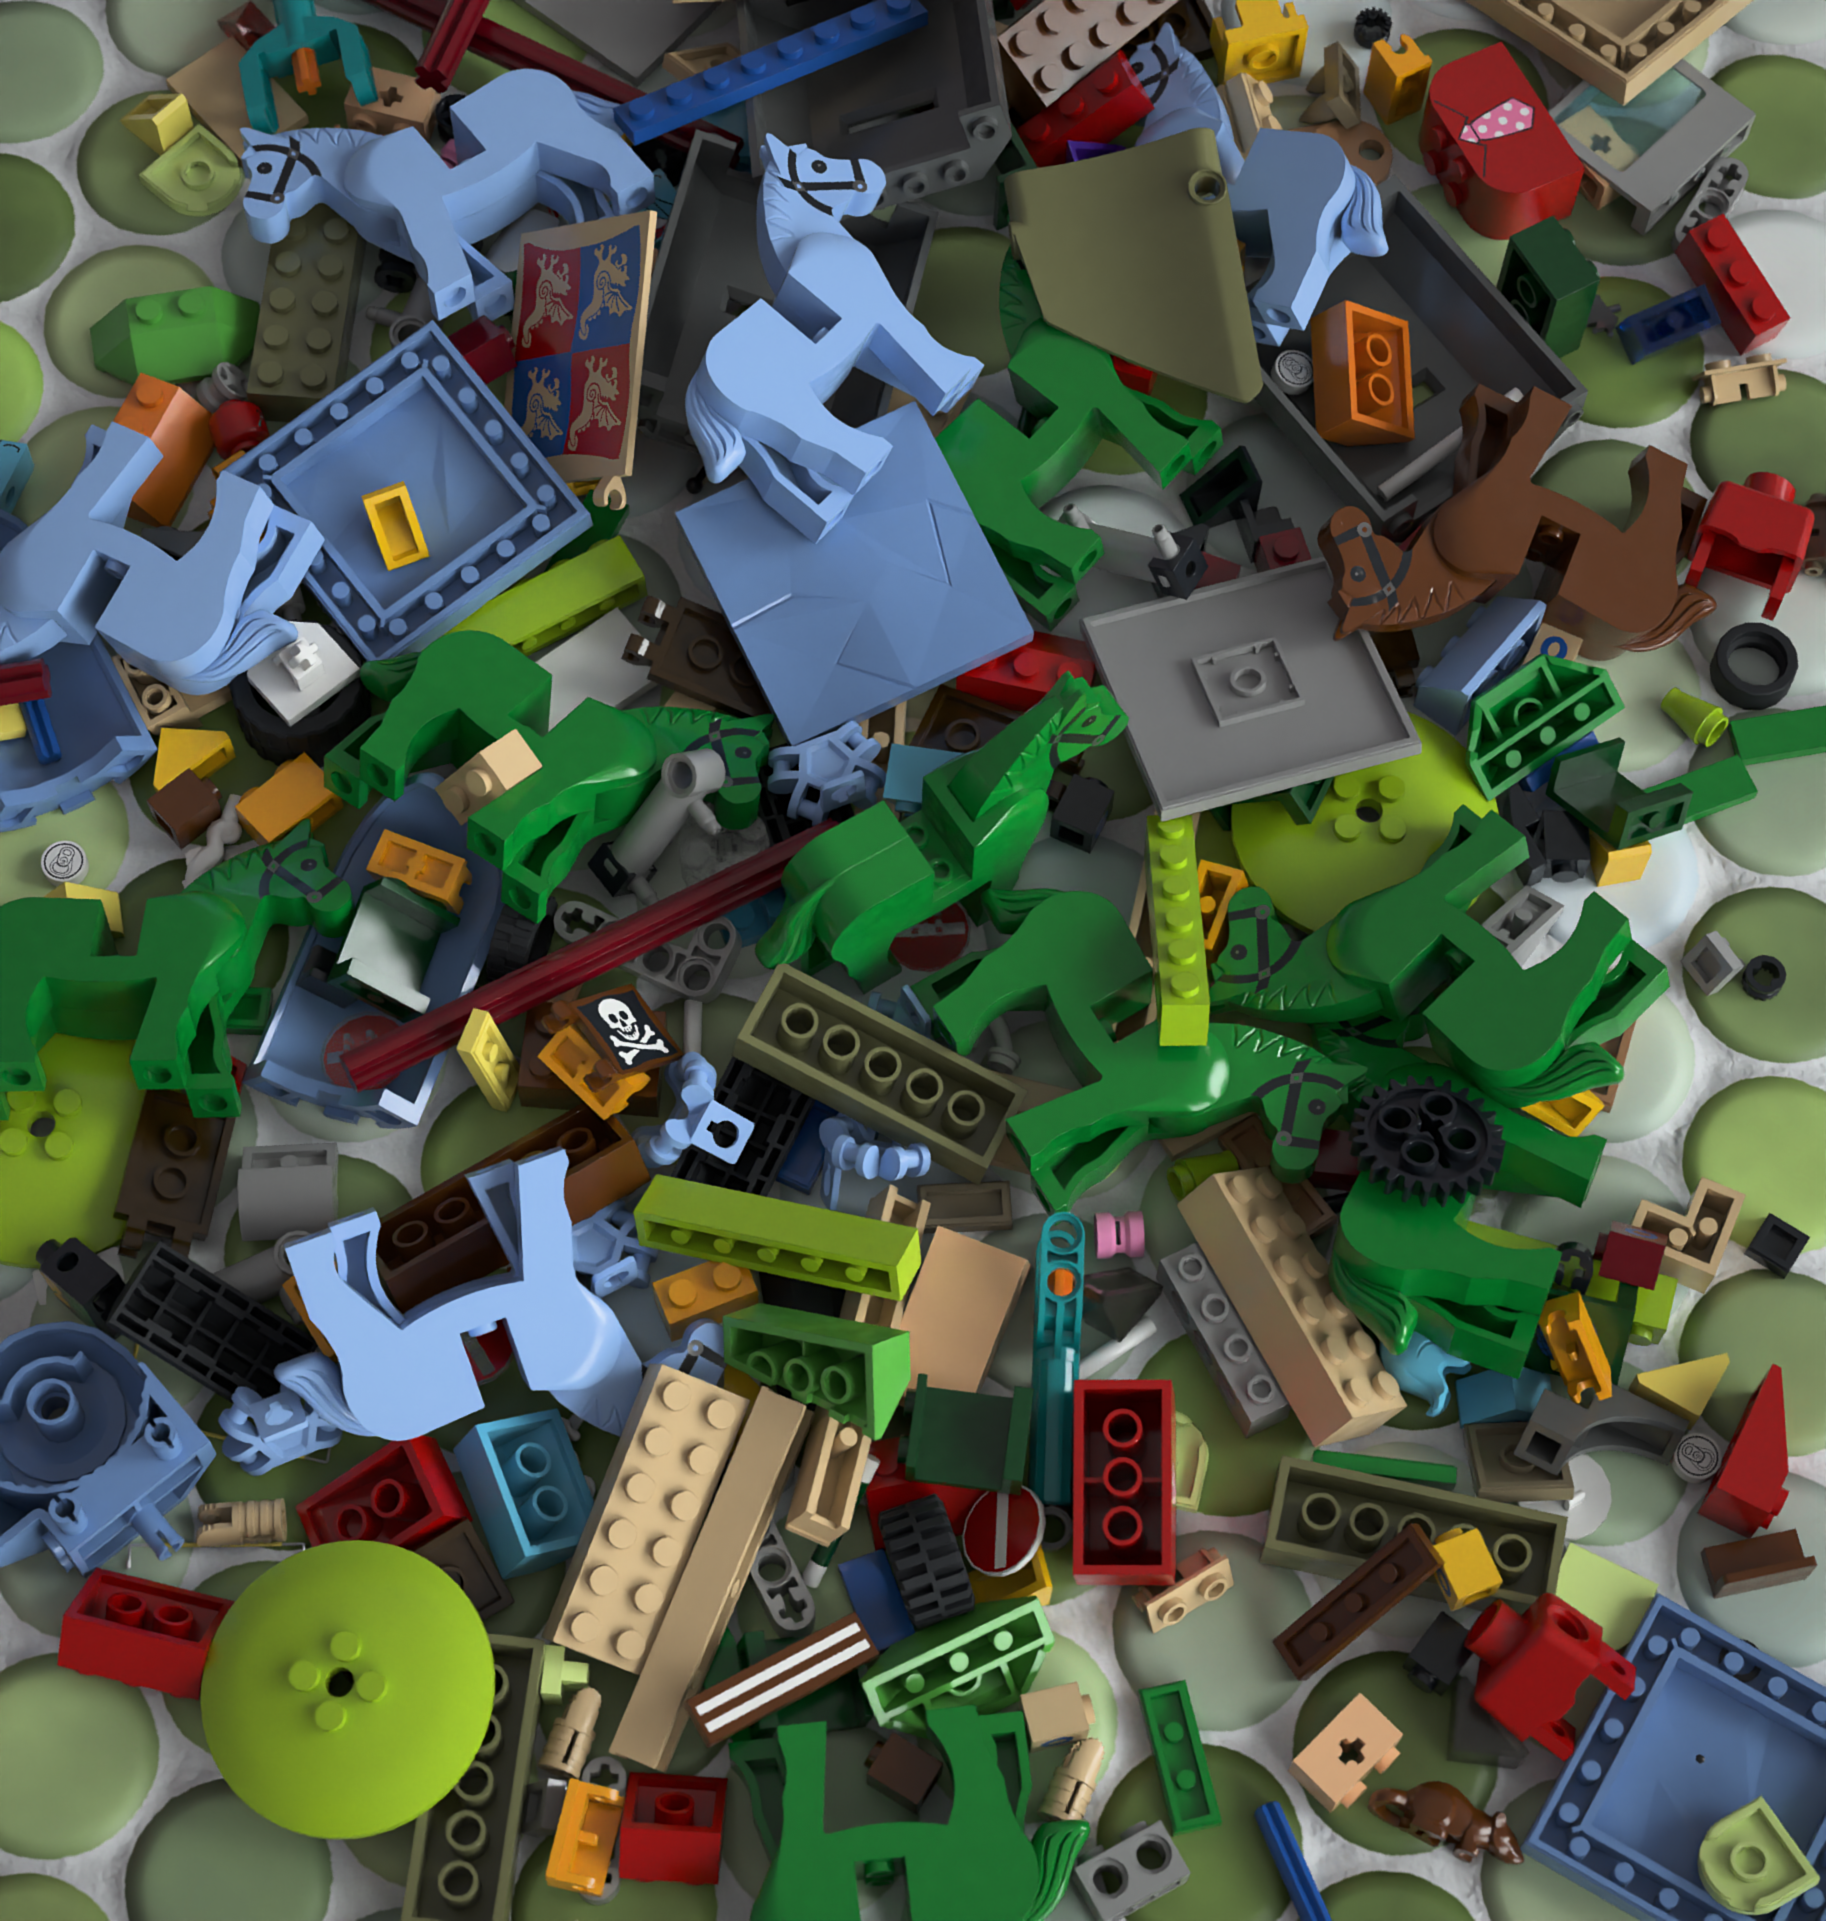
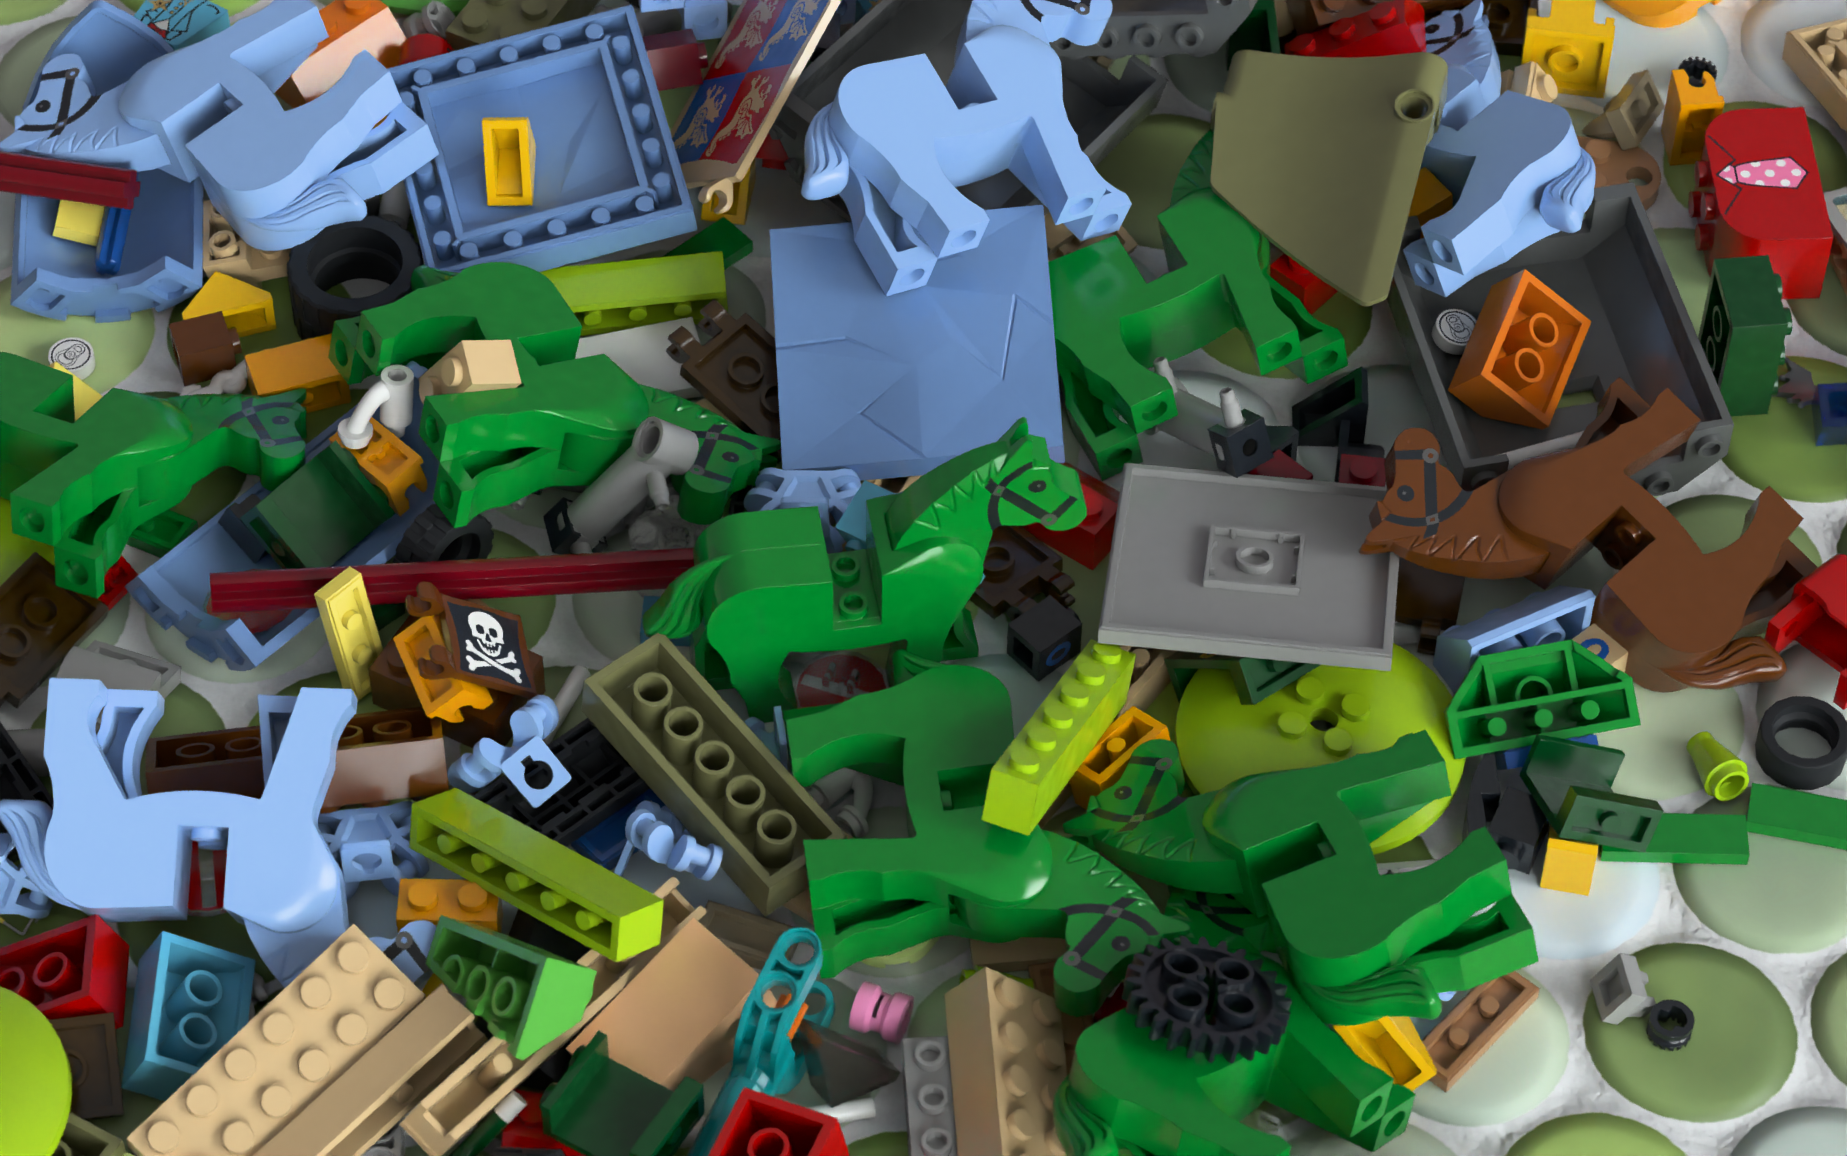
camera: 25 degrees right, 15 degrees down
white piece [247,621,360,727] -> none
light grey beam [554,901,742,1004] -> none
none -> white plant [338,365,414,449]

